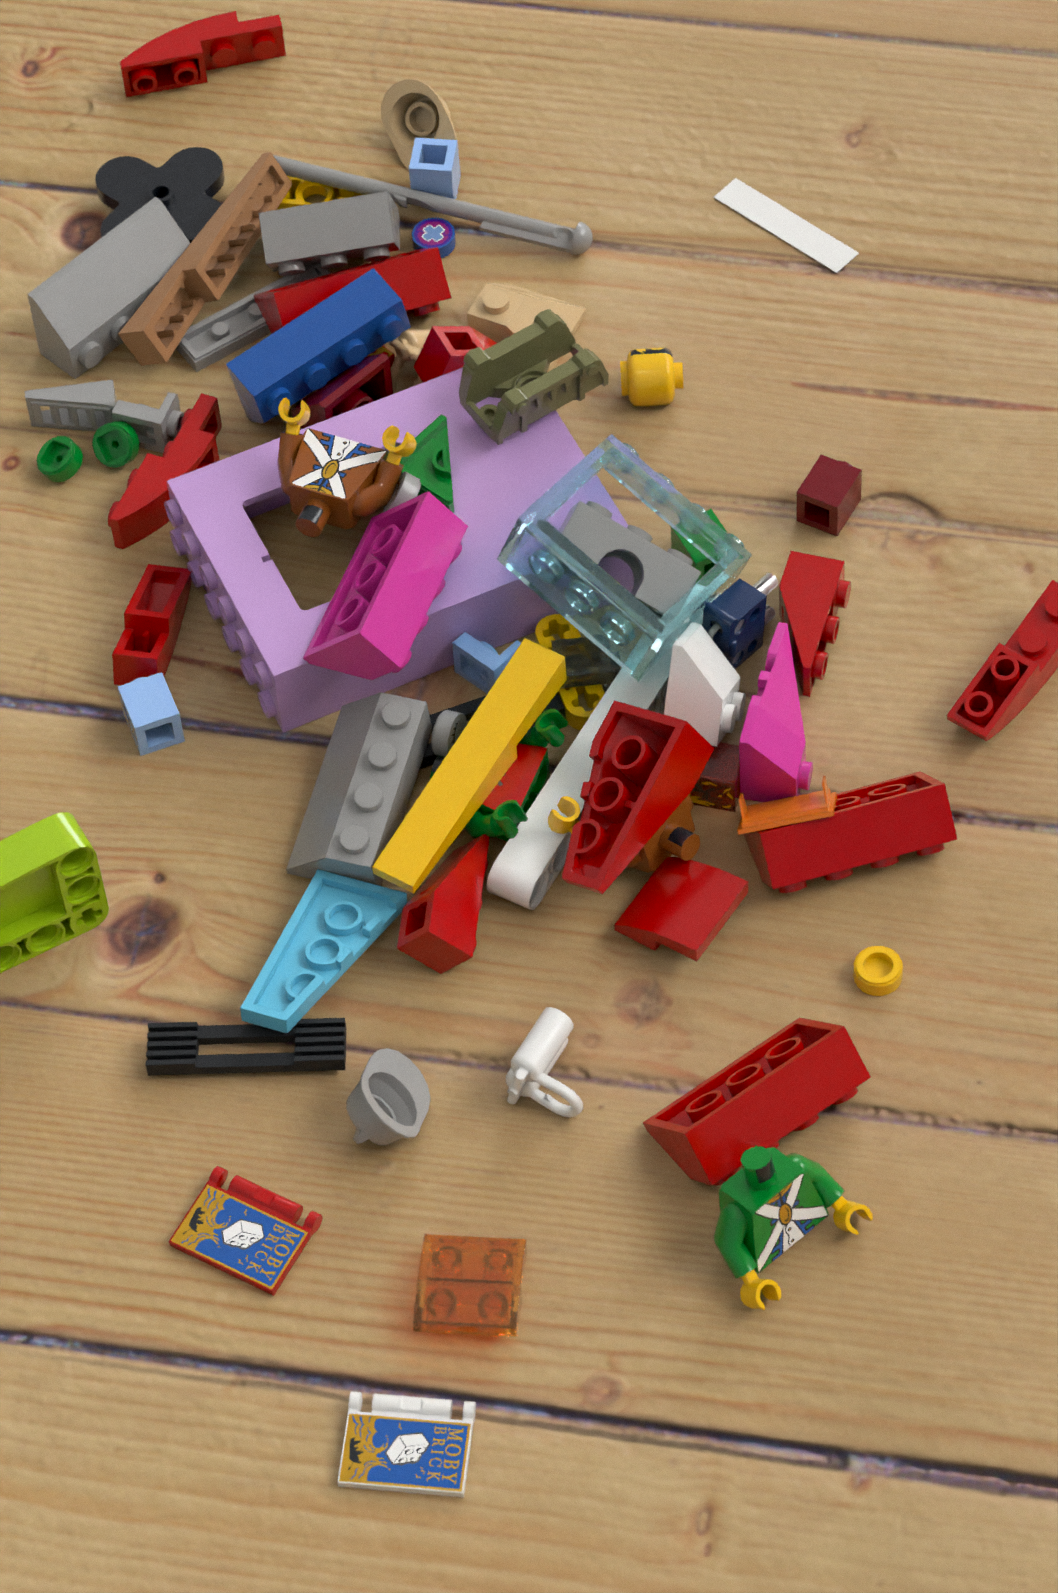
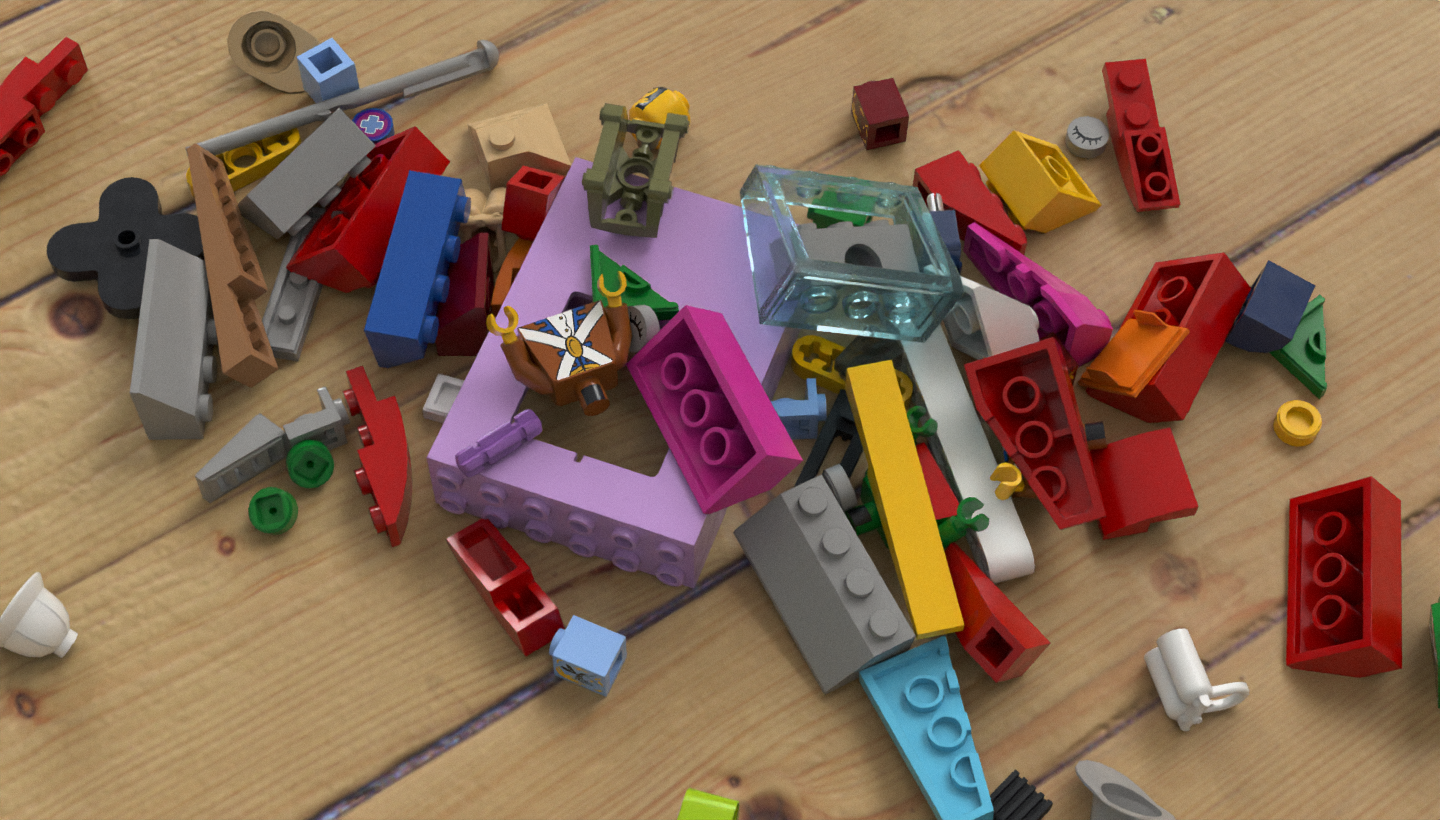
camera: 50 degrees left, 5 degrees up
none -> medium lavender axle [455,409,543,478]
none -> yellow slope [979,130,1102,233]
none -> light grey tile [1065,116,1109,159]
none -> dark blue brick [1225,260,1315,353]
none -> green tile [1269,295,1327,399]

